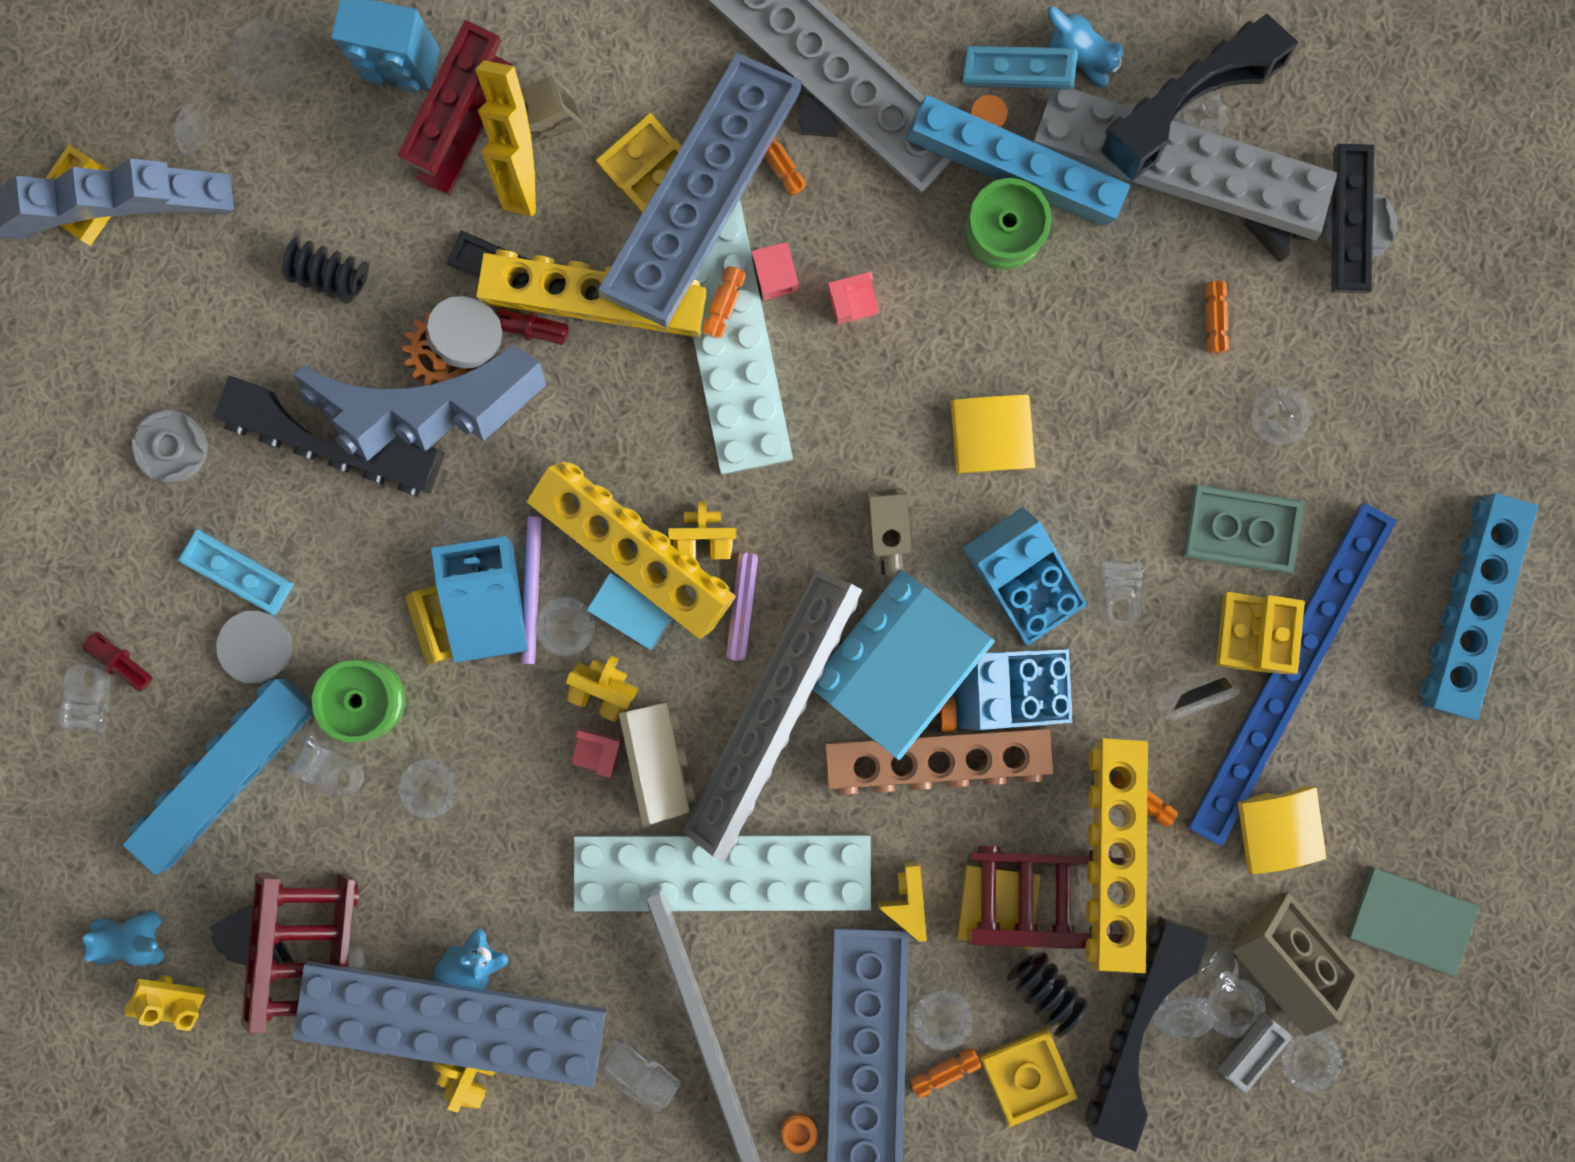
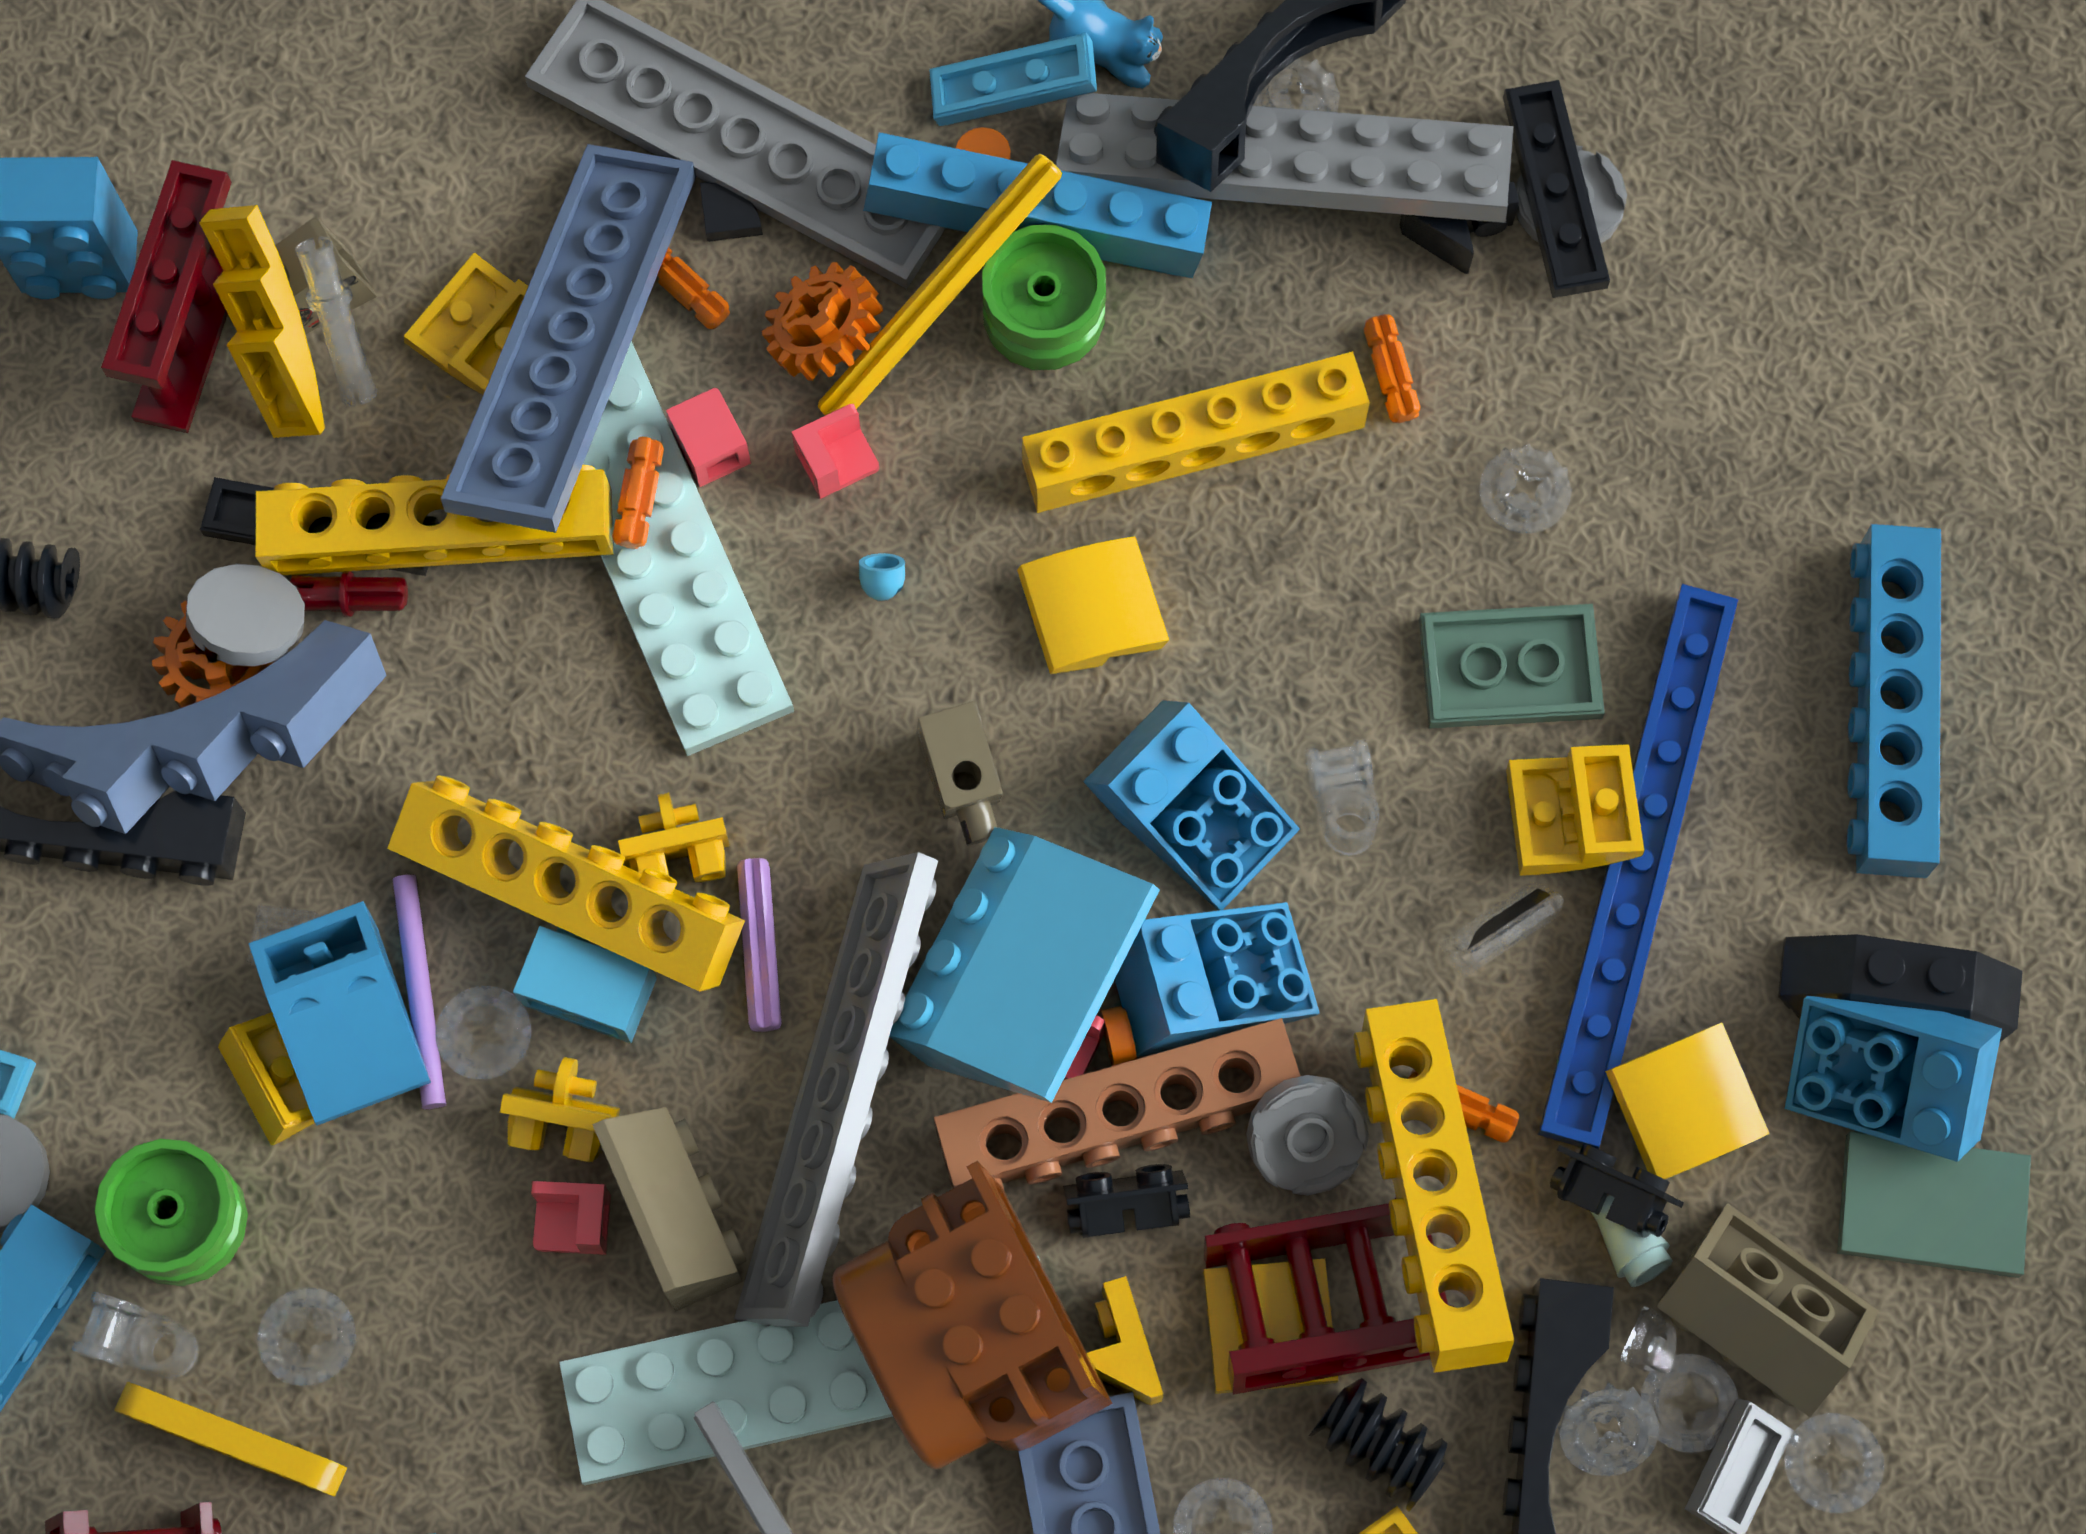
camera: 15 degrees left, 15 degrees down
none -> yellow beam [114,1382,347,1497]
none -> clear pin [295,237,378,406]
none -> orange gear [762,262,883,381]
none -> yellow axle [818,154,1062,415]
none -> dark orange brick [832,1161,1113,1469]
none -> medium azure hinge [859,553,905,601]
none -> yellow brick [1022,351,1370,513]
none -> black hinge [1063,1164,1190,1238]
none -> light grey tile [1246,1075,1369,1196]
none -> black hinge [1550,1143,1684,1238]
none -> light aqua cone [1590,1195,1673,1287]
none -> black wedge [1778,934,2023,1042]
none -> dark azure slope [1785,996,2002,1162]

